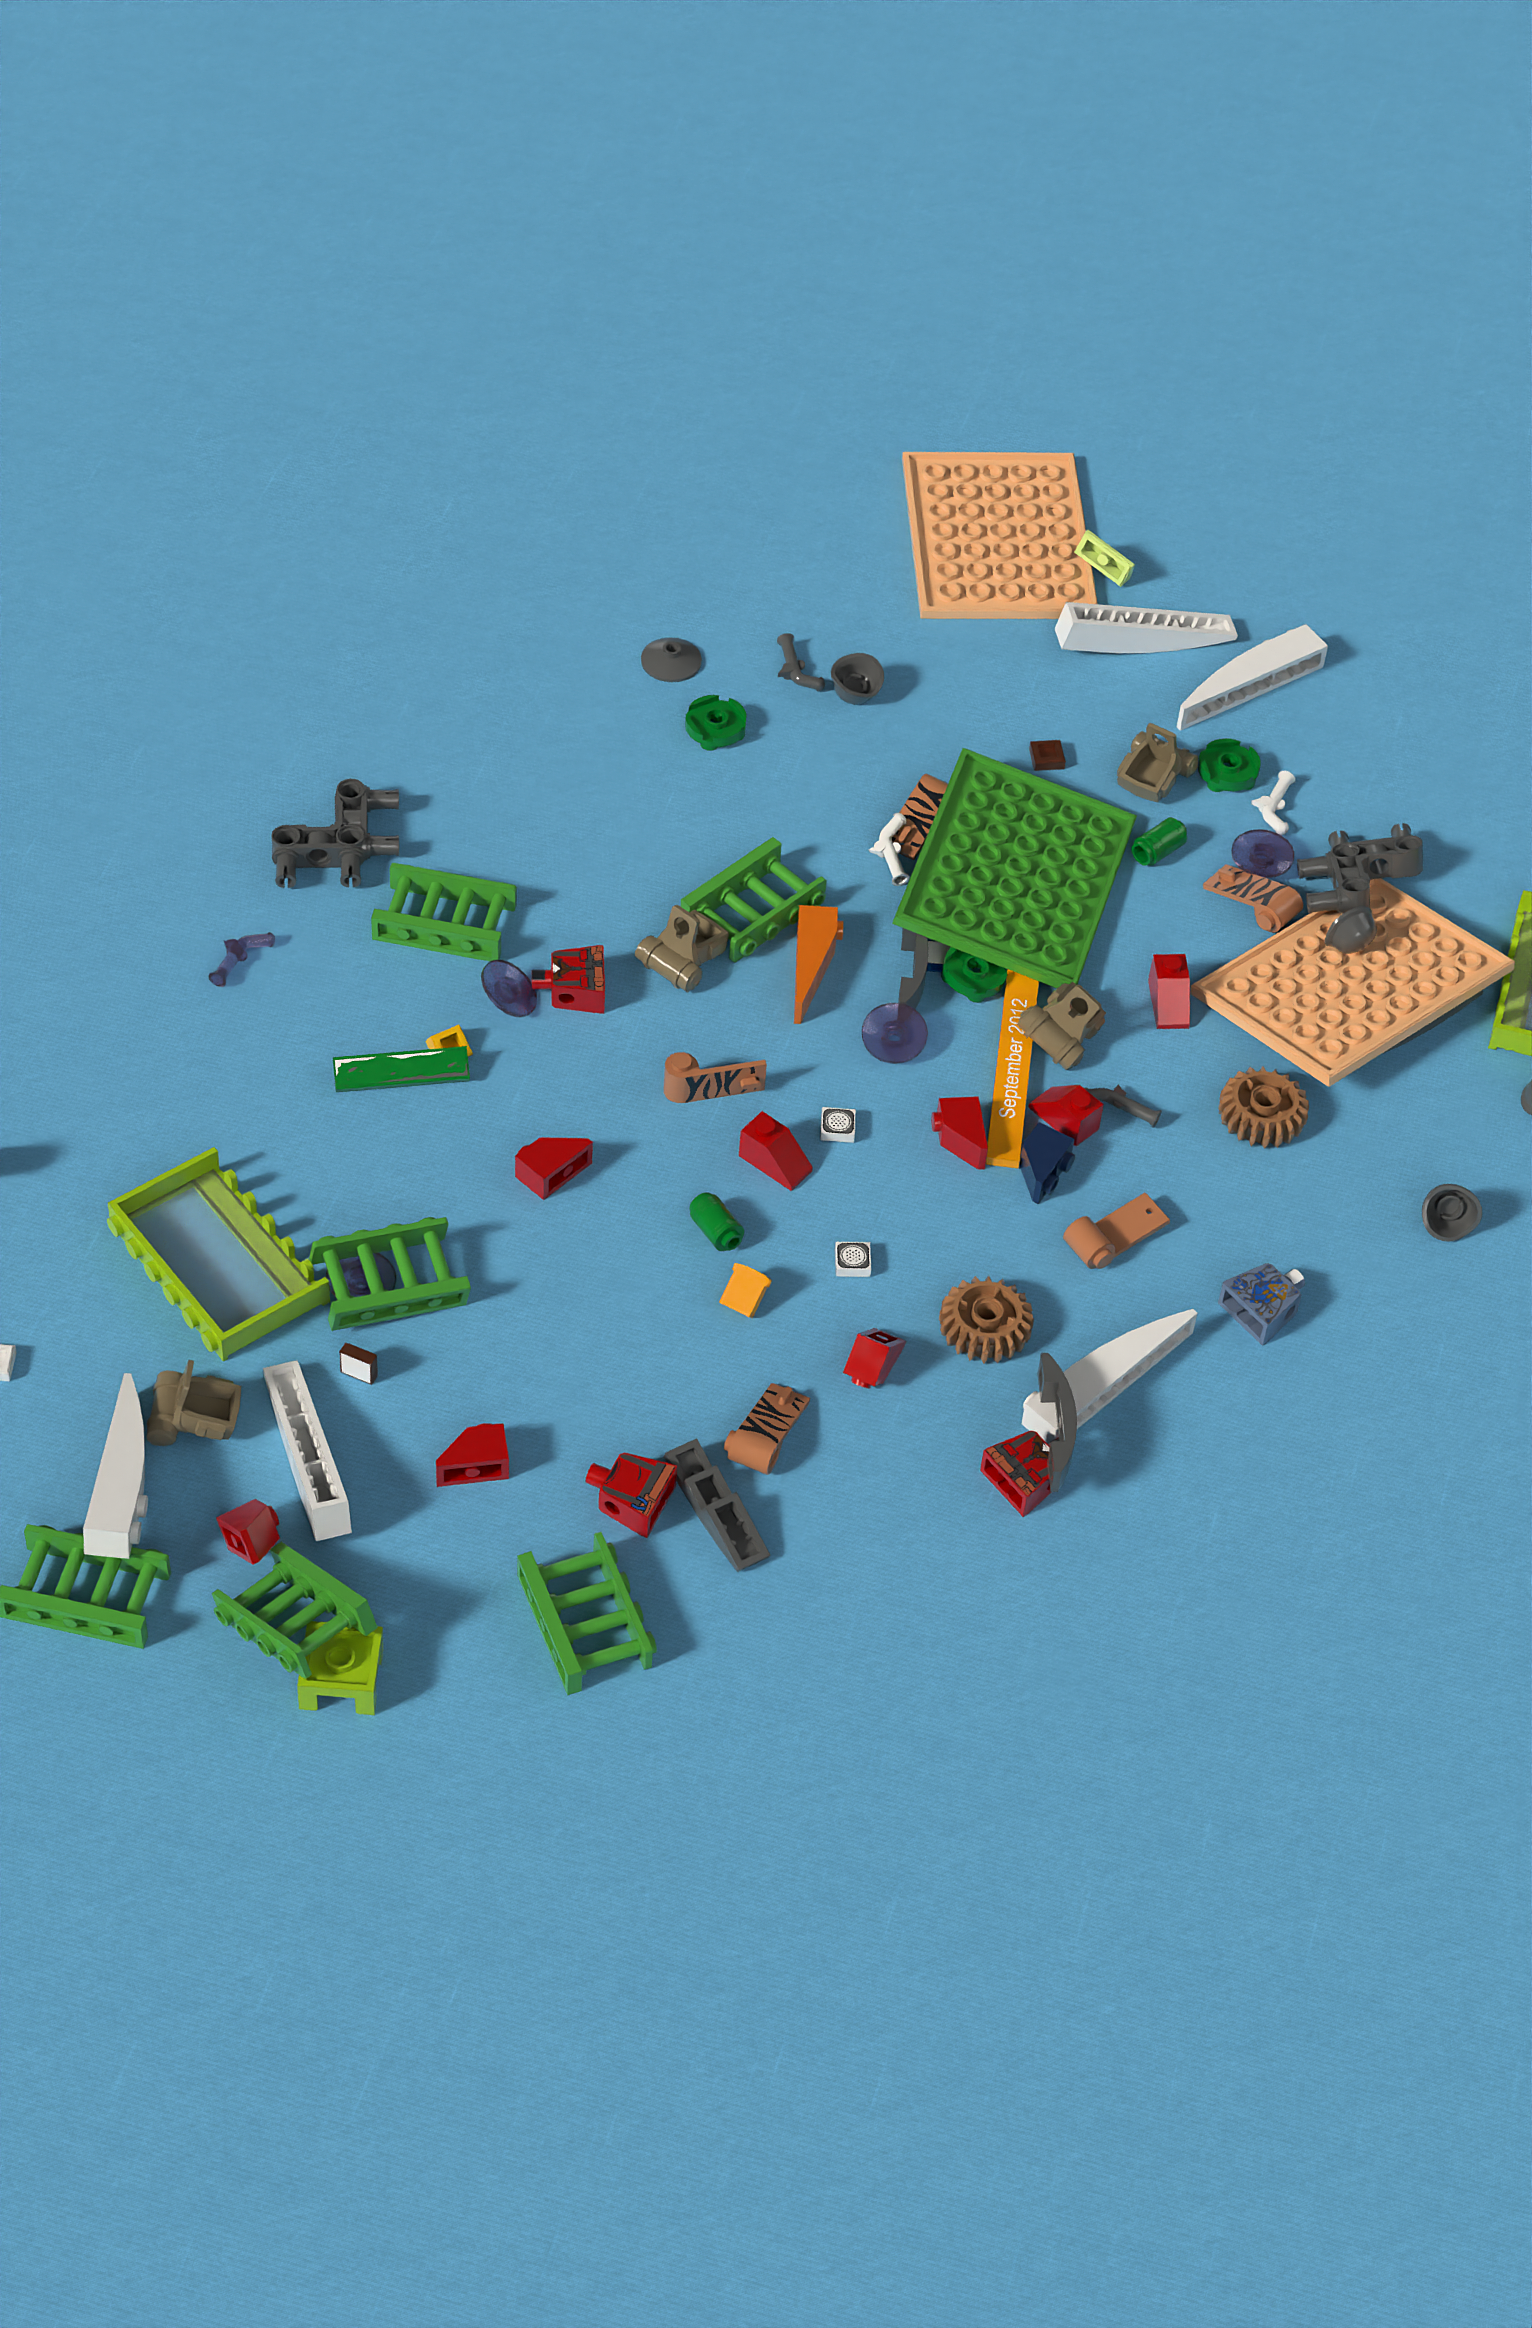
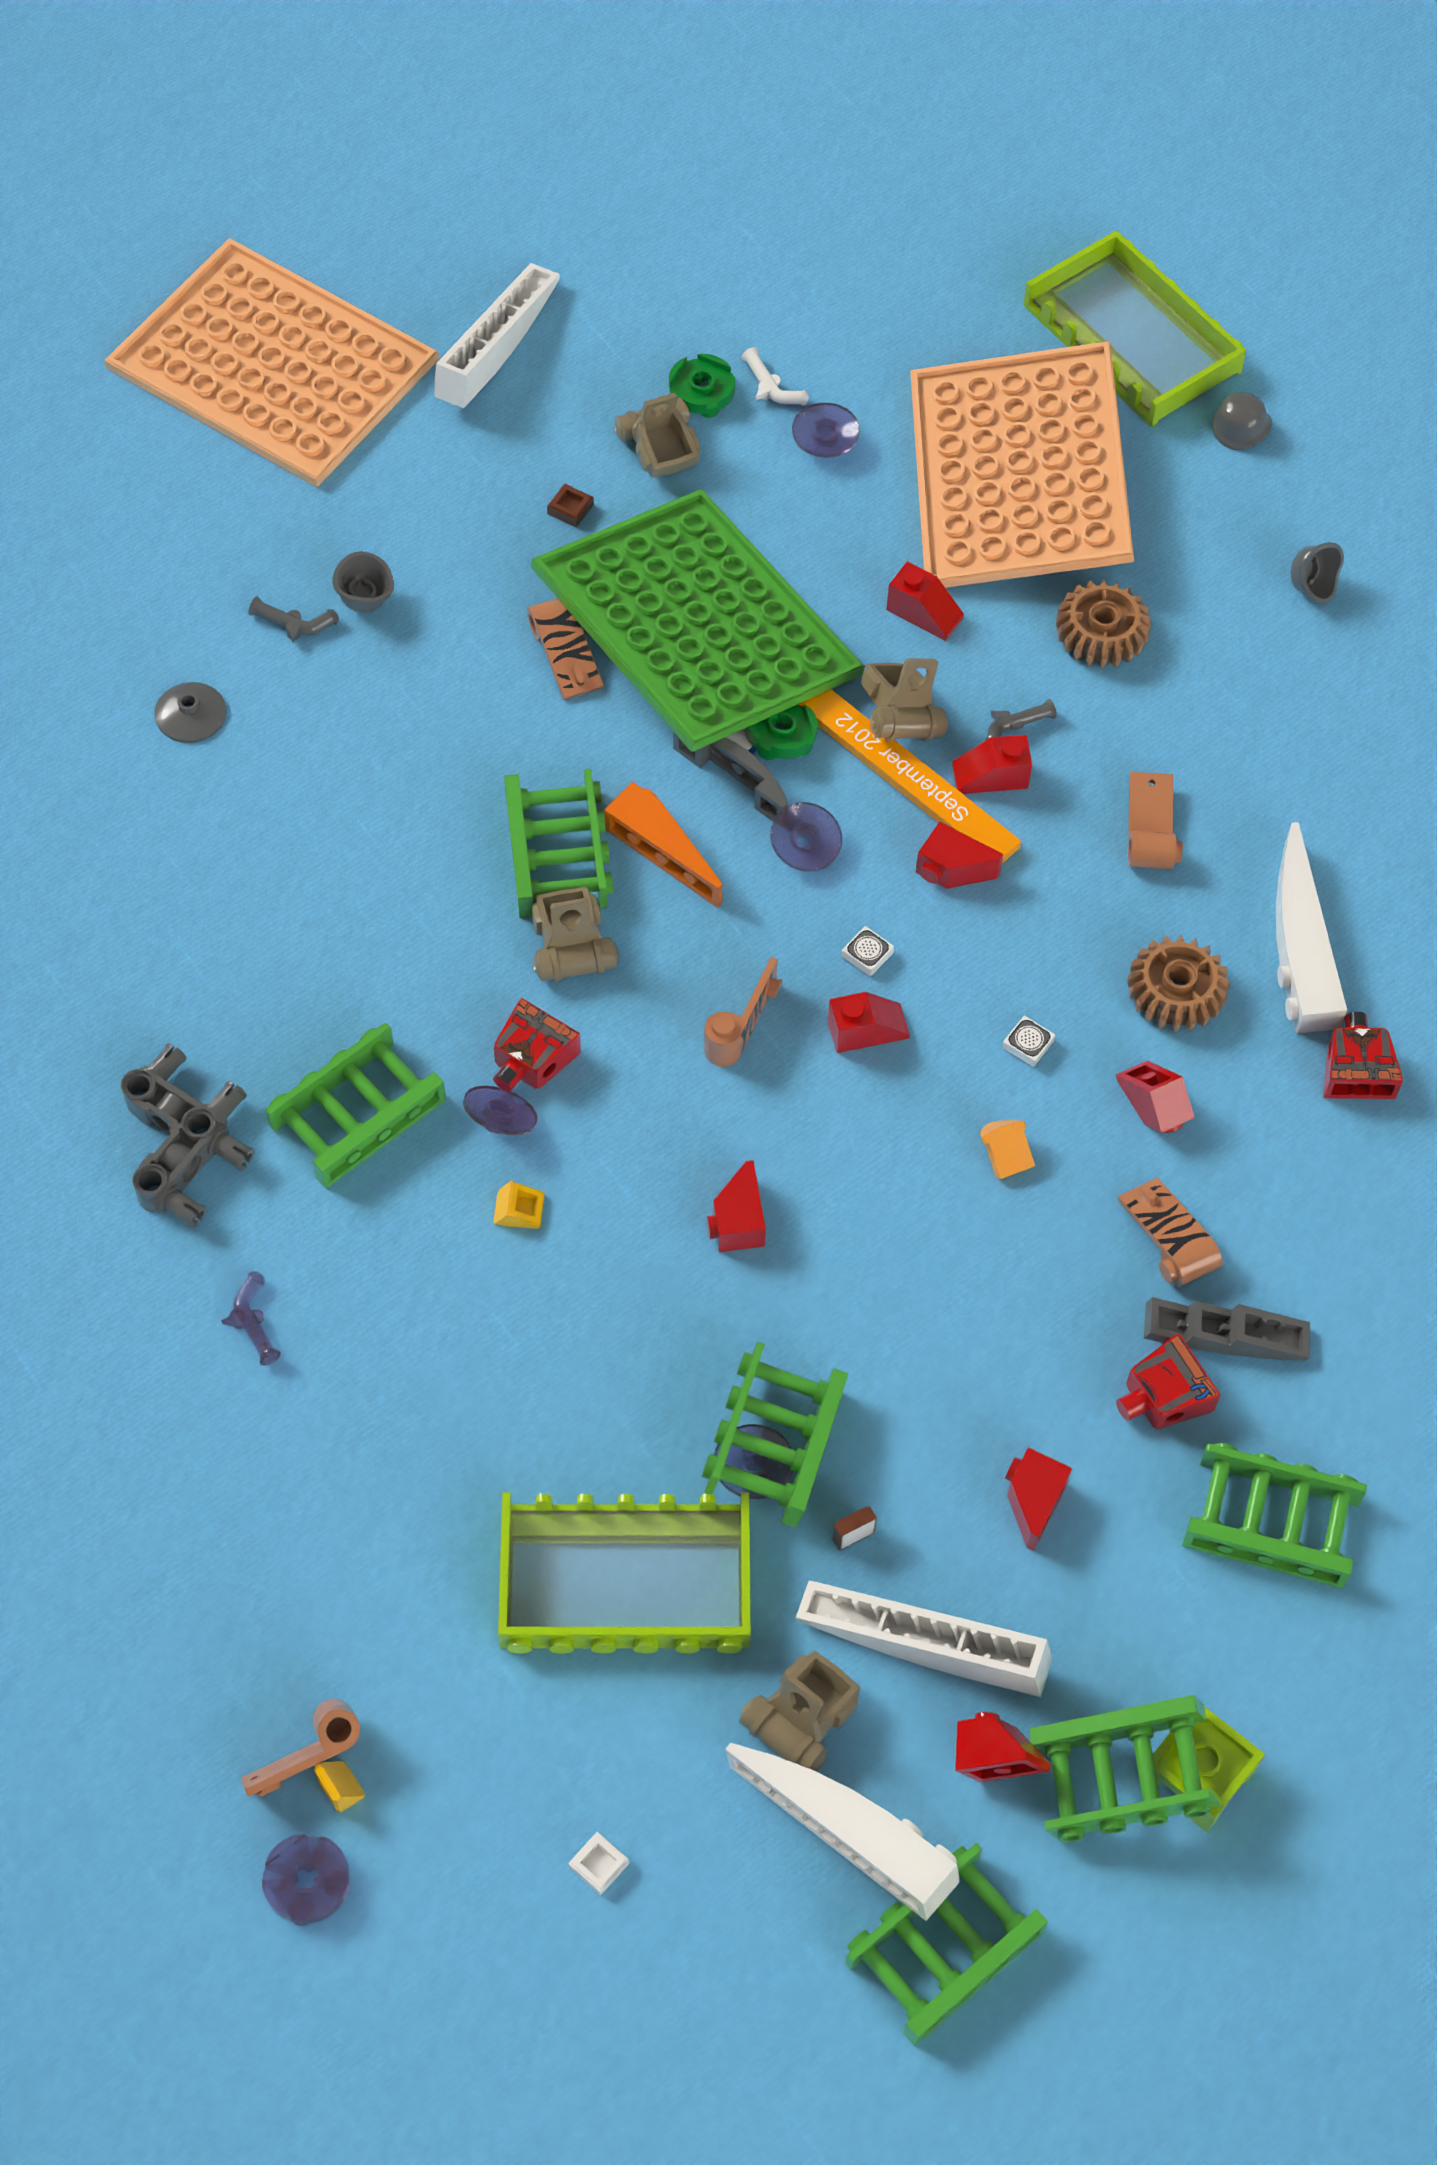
camera: 50 degrees left, 10 degrees up
green tile [333,1046,470,1092] -> none
green plate [685,695,747,751] -> none
green head [689,1192,744,1251] -> none
white piece [868,813,910,886] -> none
dark blue slope [1019,1122,1075,1204] -> none
dark grey slope [1037,1353,1077,1492] -> none
yellowish green slope [1074,530,1135,587] -> none
green head [1132,817,1187,866] -> none
white slope [1177,624,1328,731] -> none
nougat door [1203,864,1303,933] -> none
sand blue torso [1218,1263,1305,1346] -> none
dark grey pin [1297,823,1423,914] -> none
dark grey helmet [1325,906,1377,954] -> none

